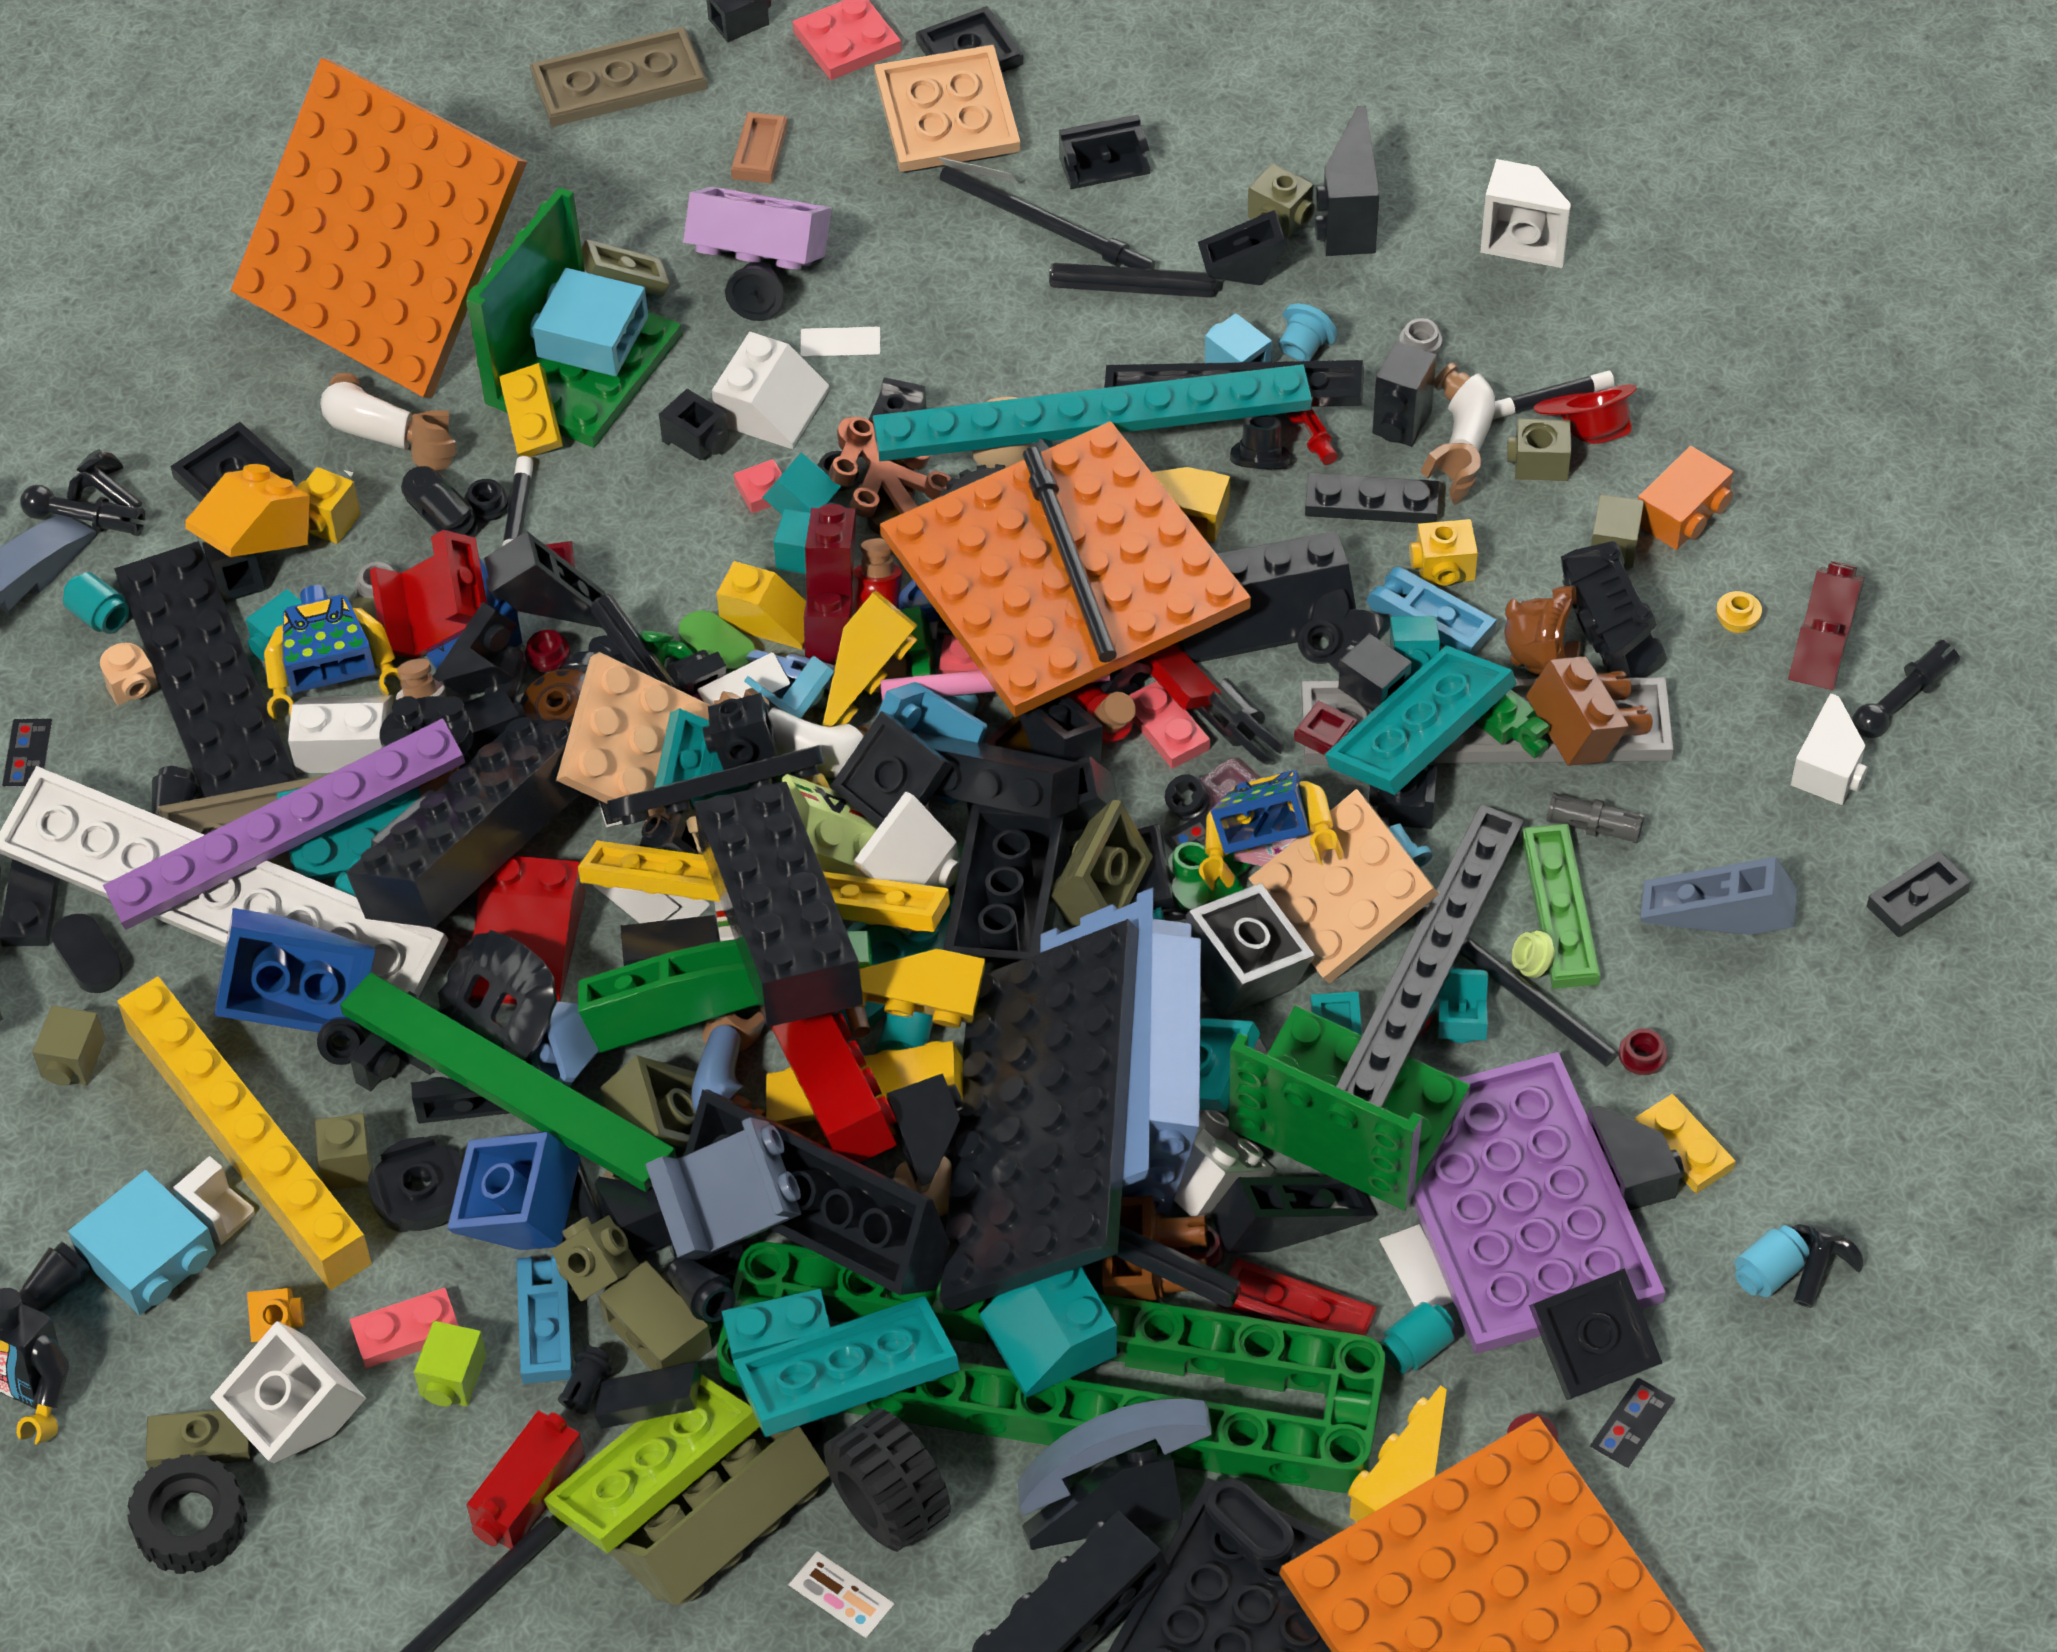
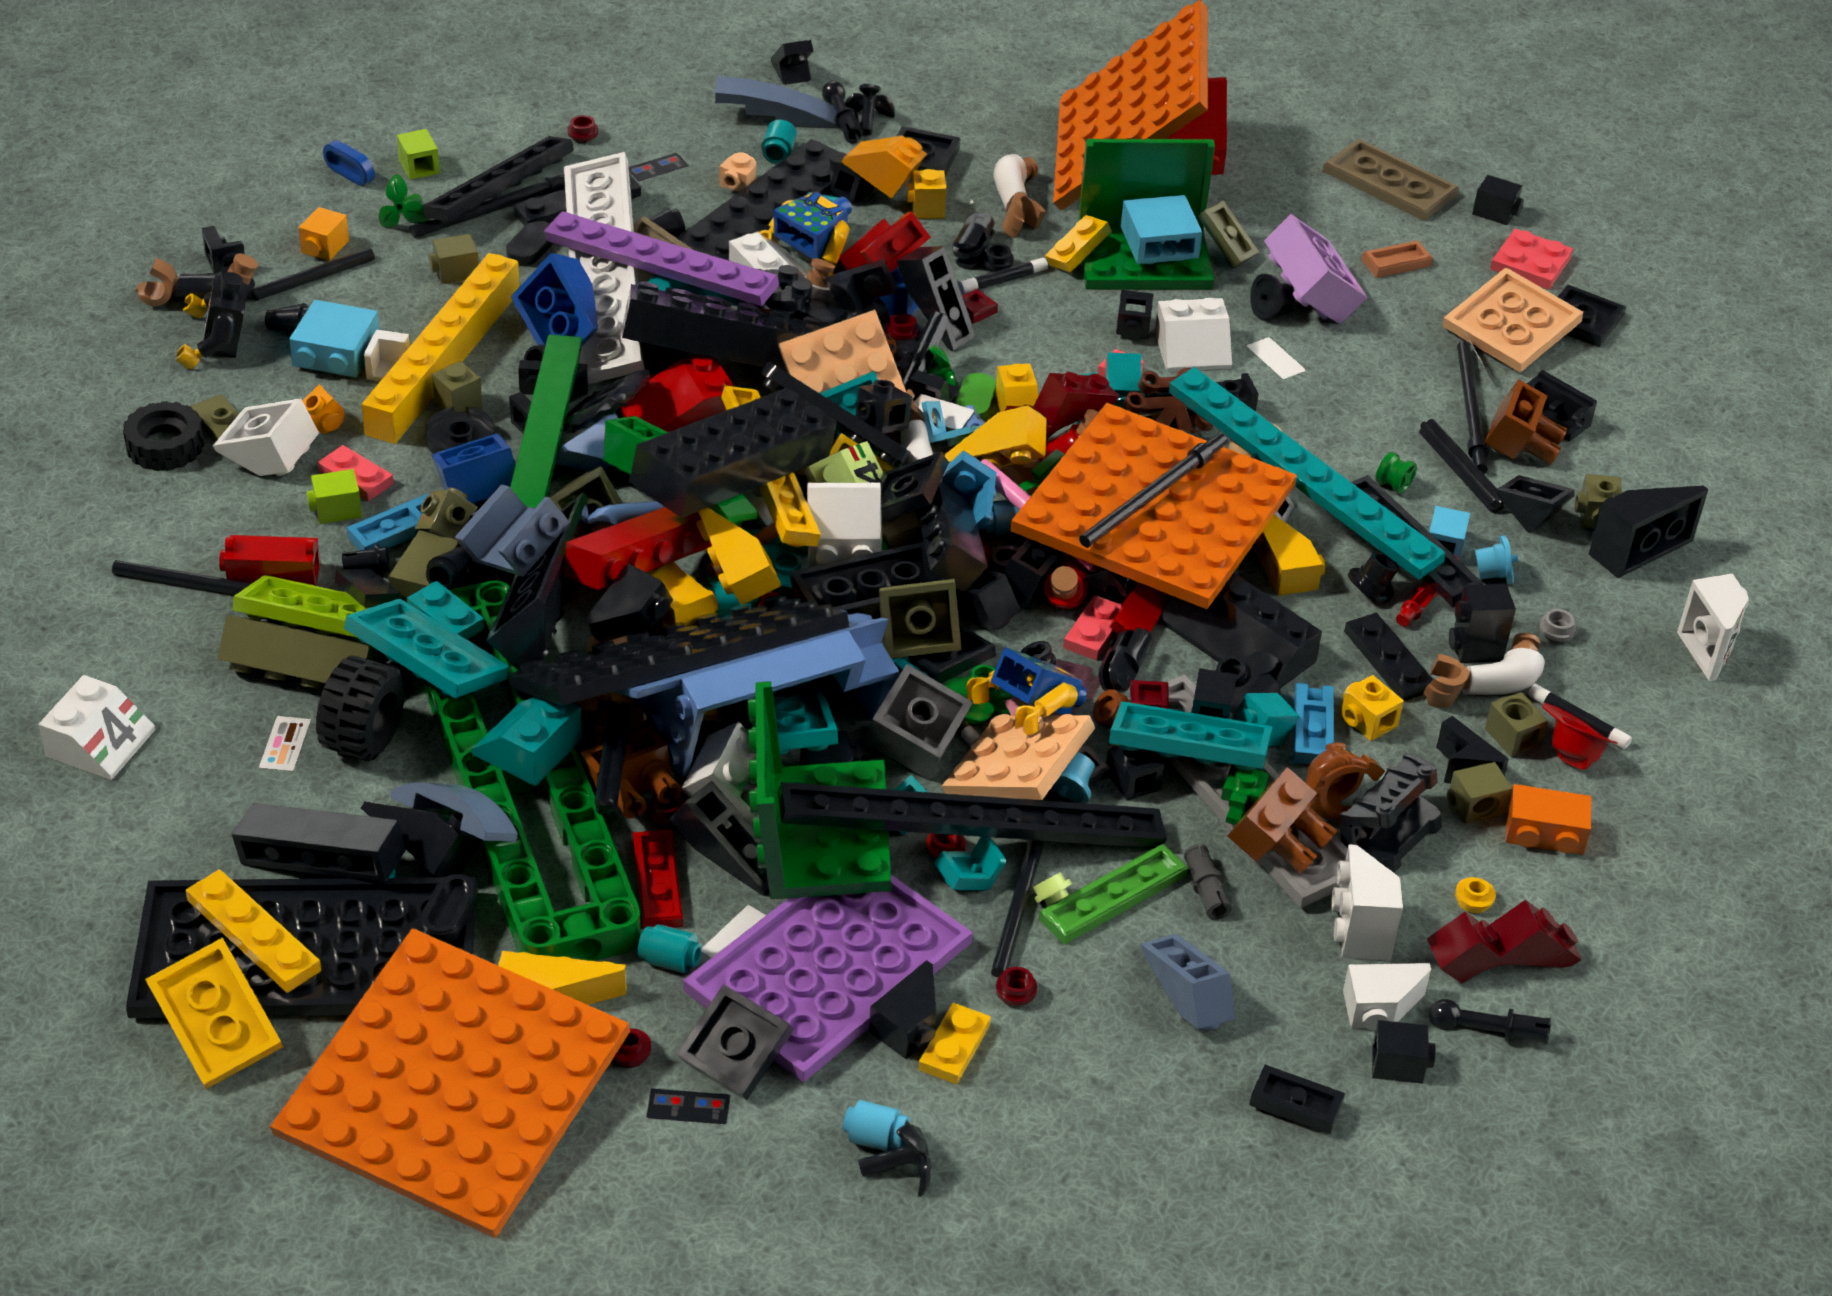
camera: 55 degrees right, 10 degrees down
none -> dark orange tile [1093,689,1129,729]
none -> white slope [1331,845,1403,961]
none -> black brick [1372,1020,1436,1084]
none -> green wheel [1375,451,1417,494]
none -> black slope [1436,716,1509,784]
none -> dark orange brick [1485,379,1567,465]

